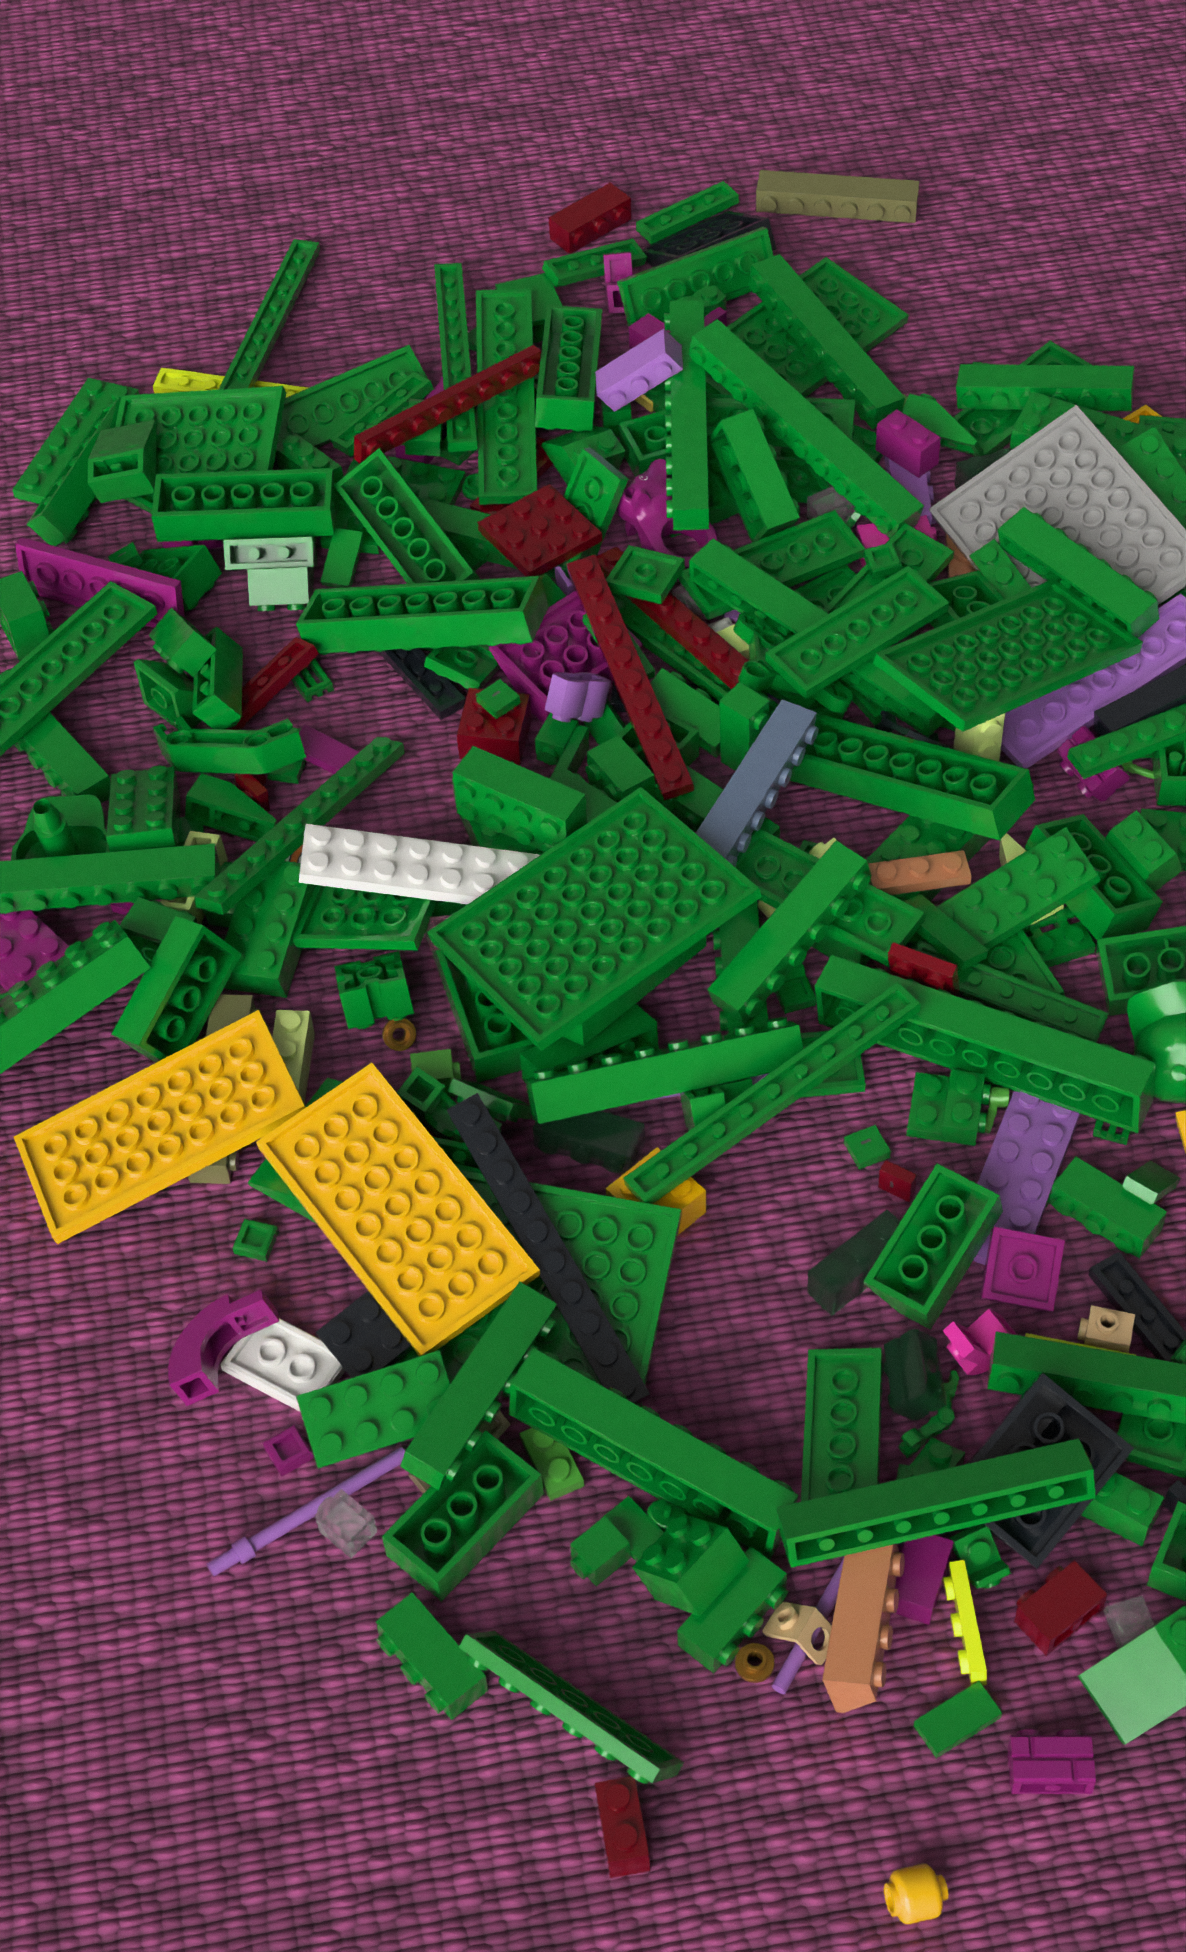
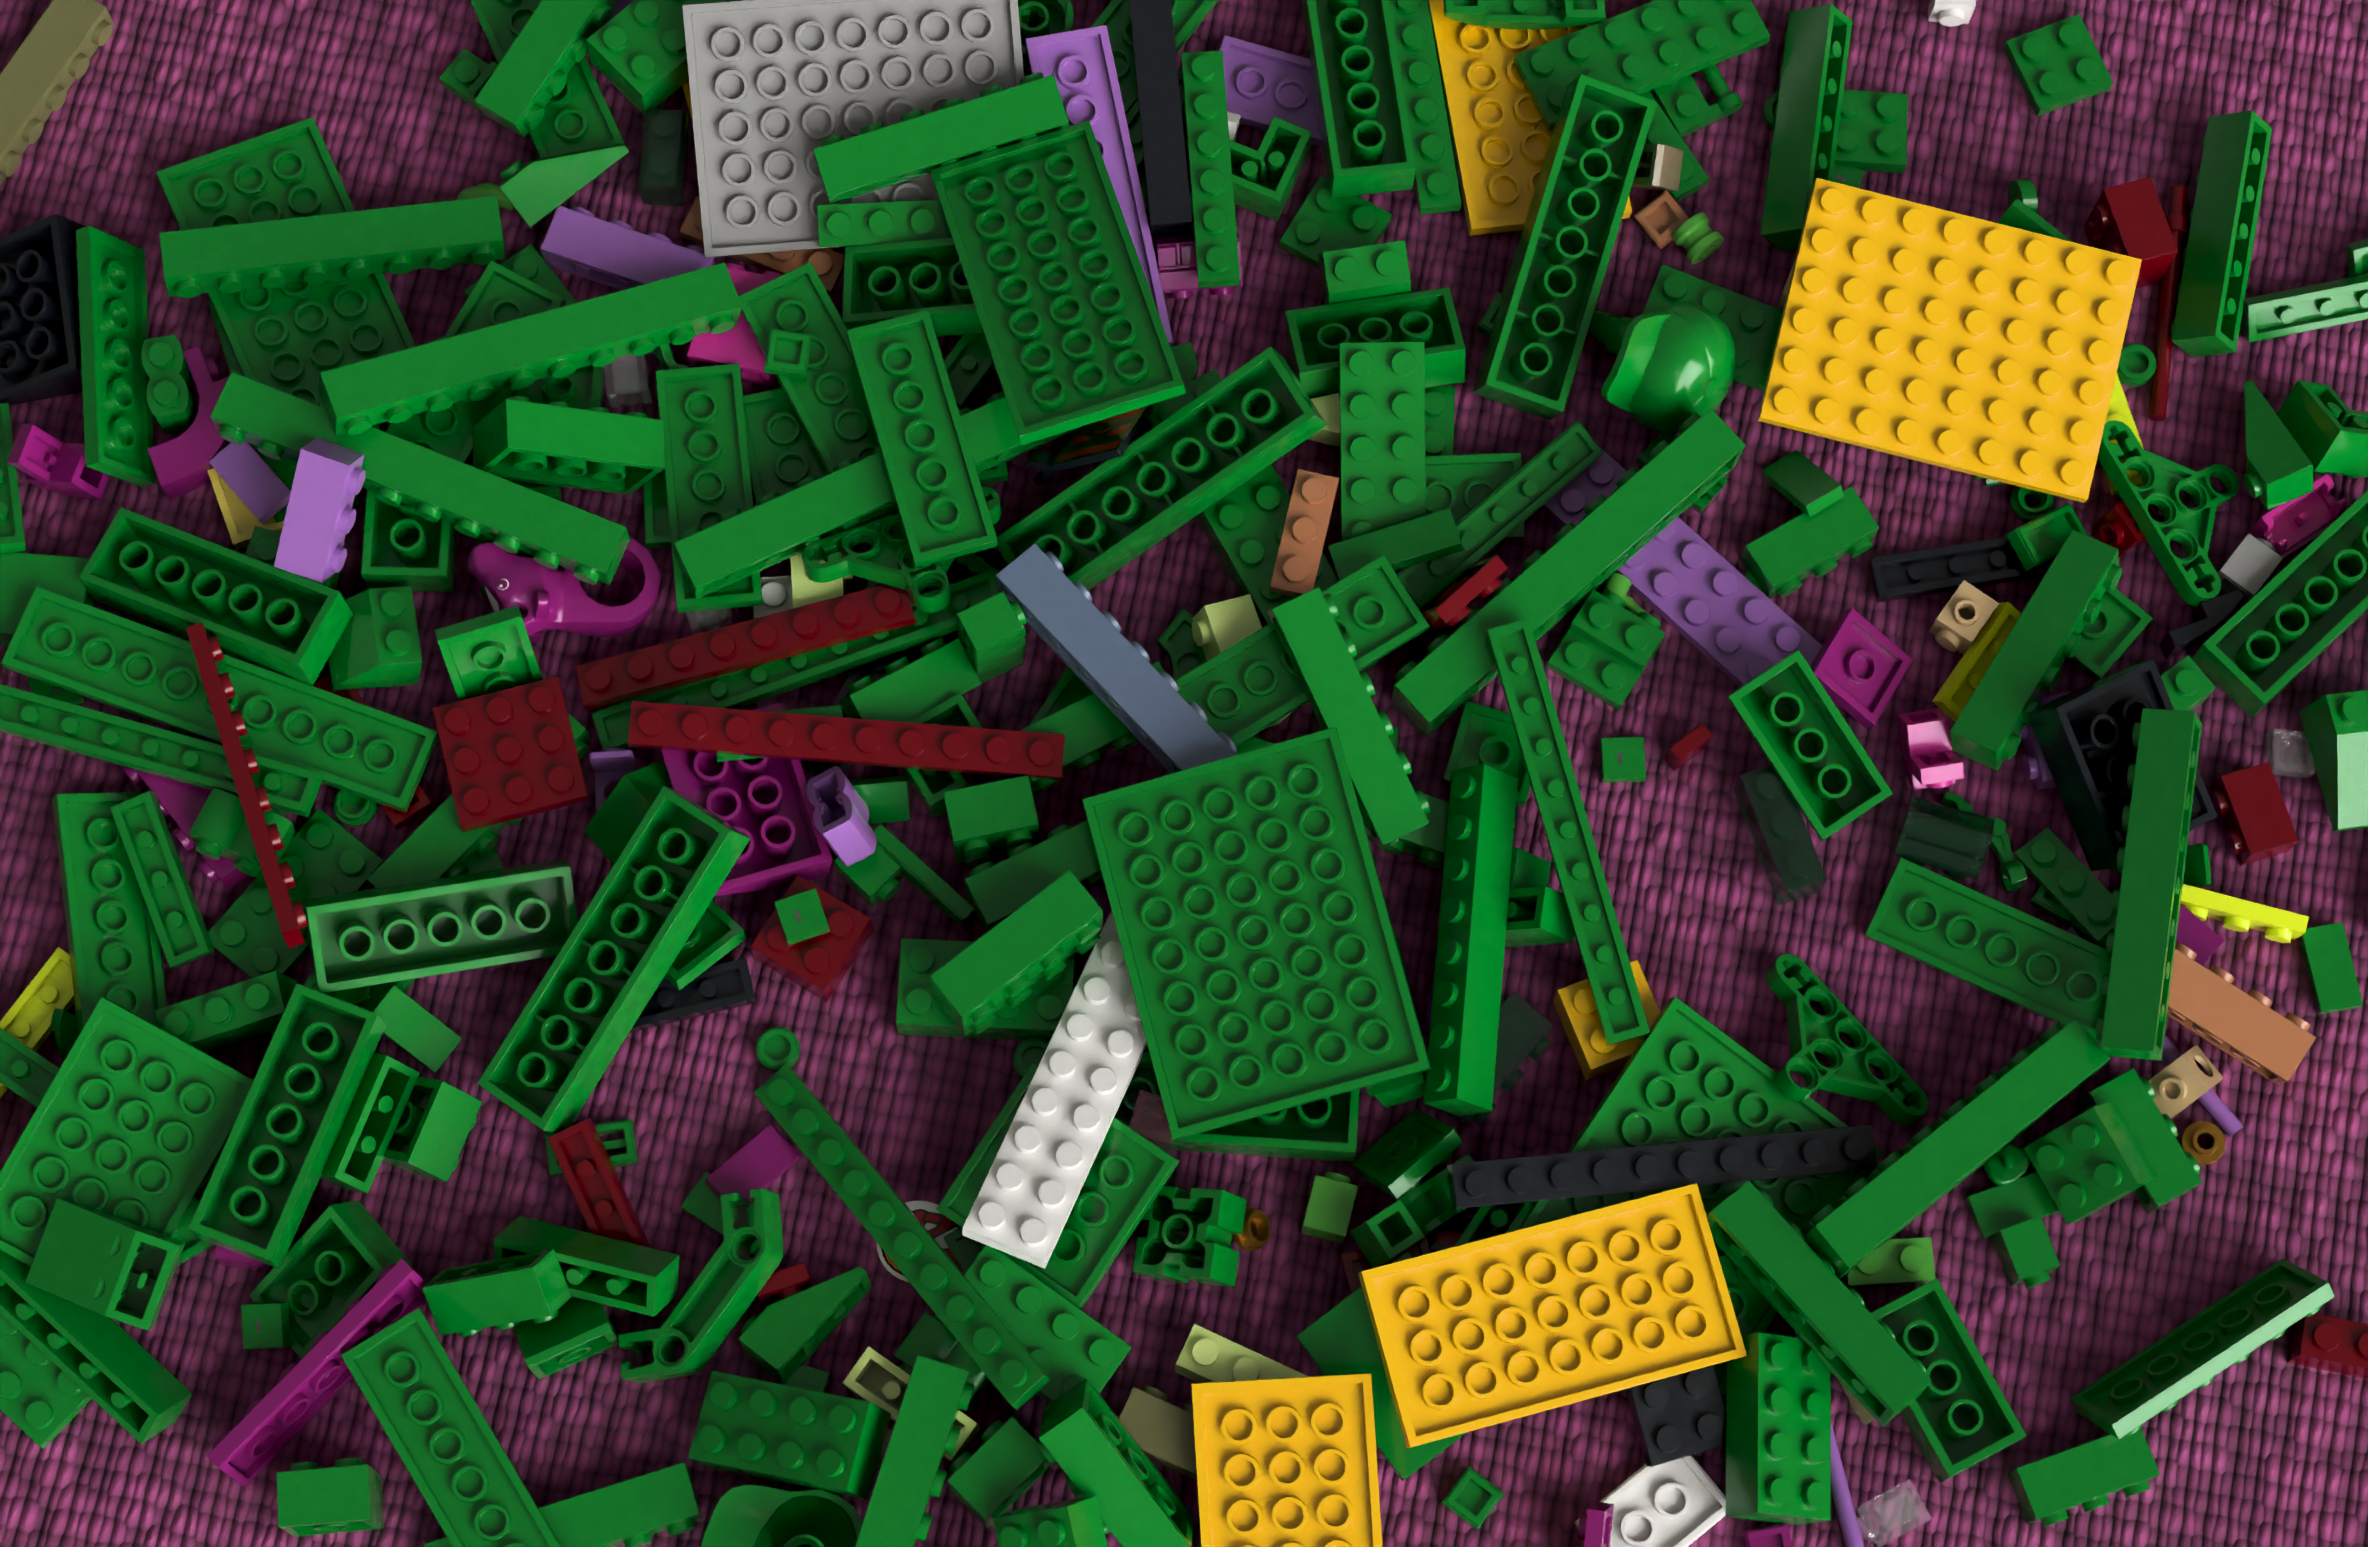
camera: 75 degrees left, 20 degrees up
green plate [606,545,685,604] -> none
magenta brick [875,409,941,478] -> none
none -> green tile [756,1027,800,1072]
none -> green beam [1765,954,1929,1126]

